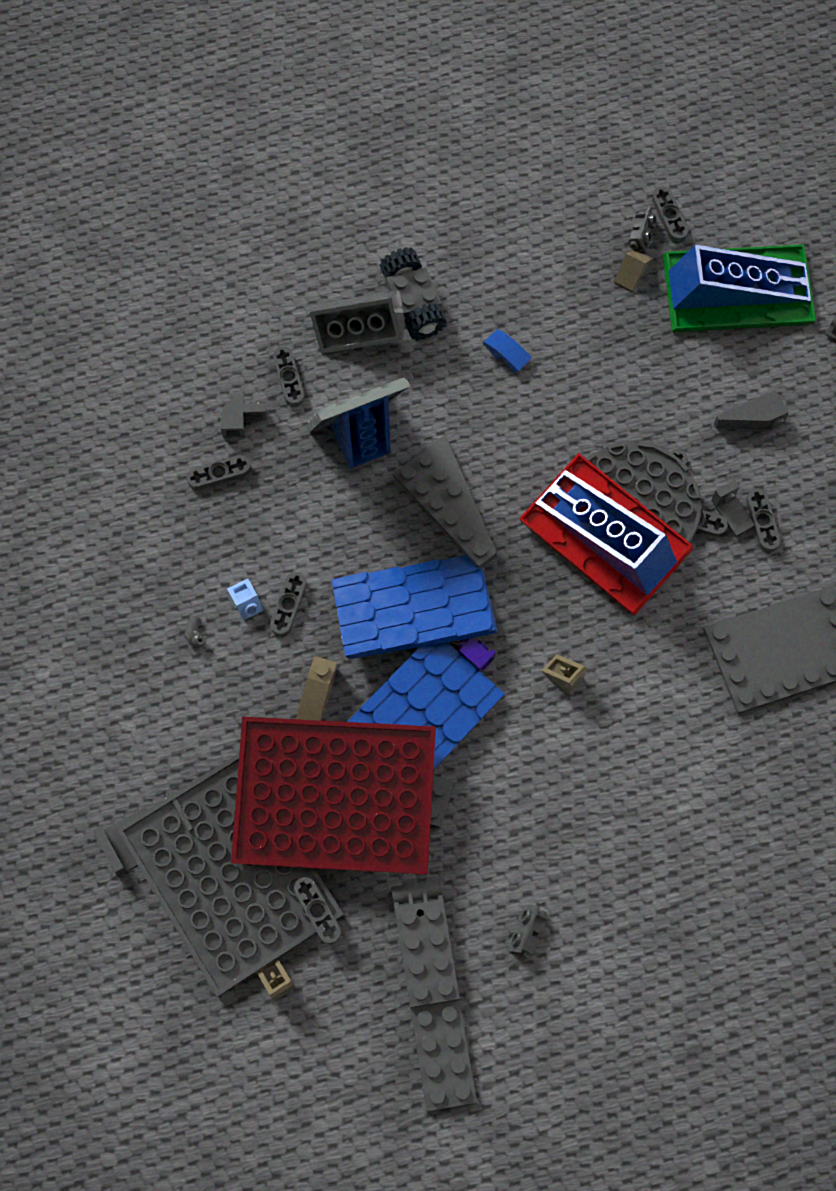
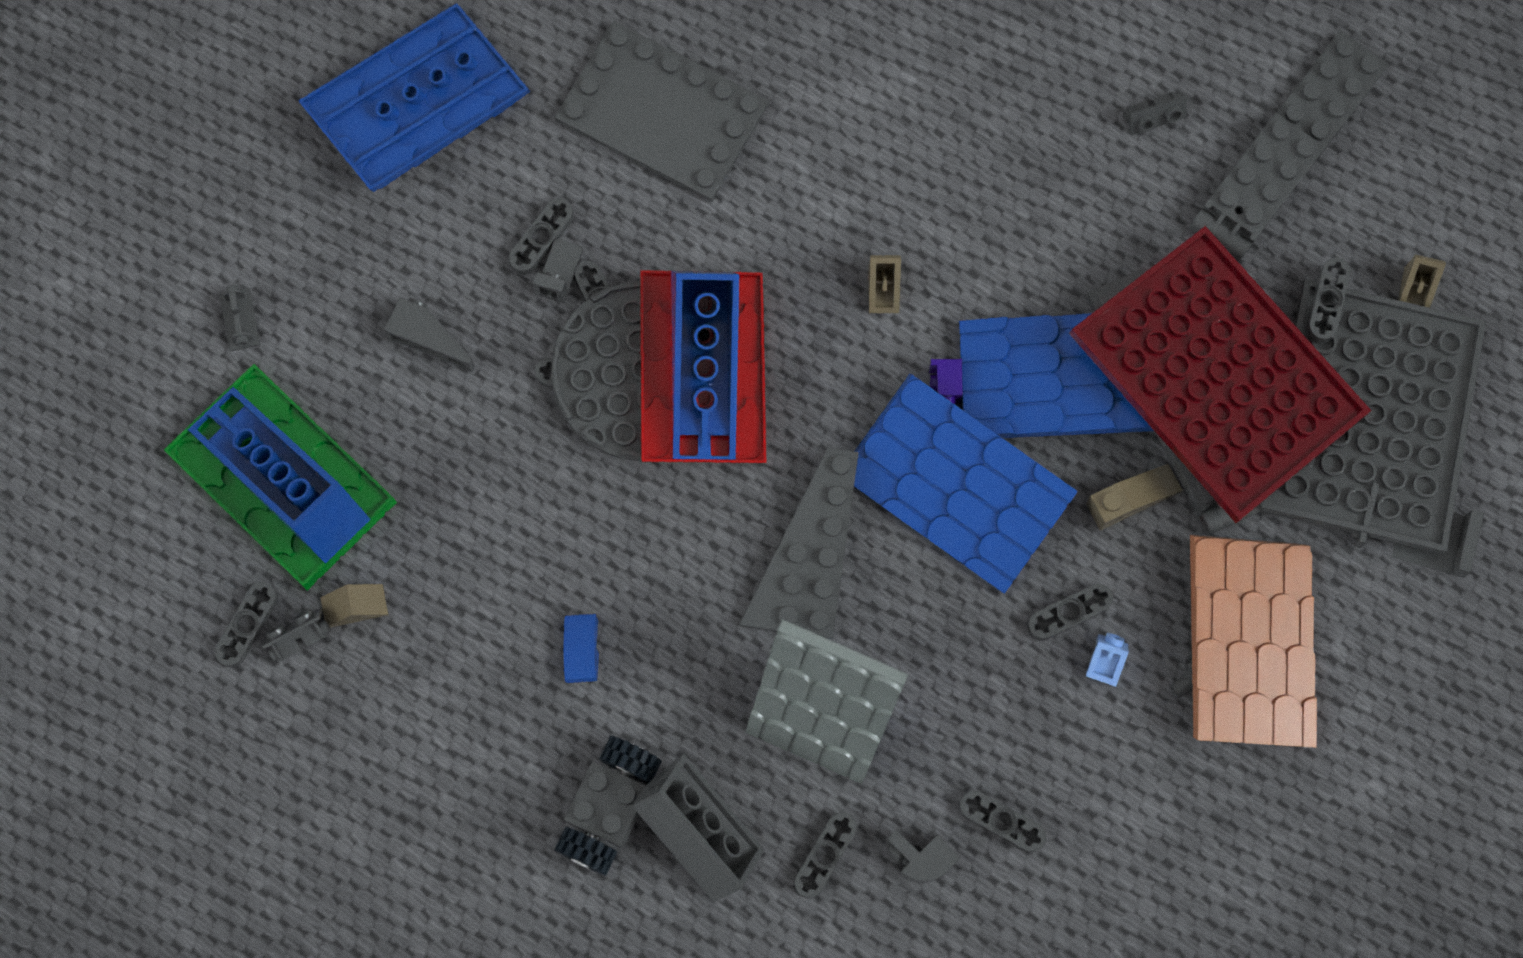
camera: 135 degrees left, 5 degrees up
none -> nougat piece [1190,535,1317,748]

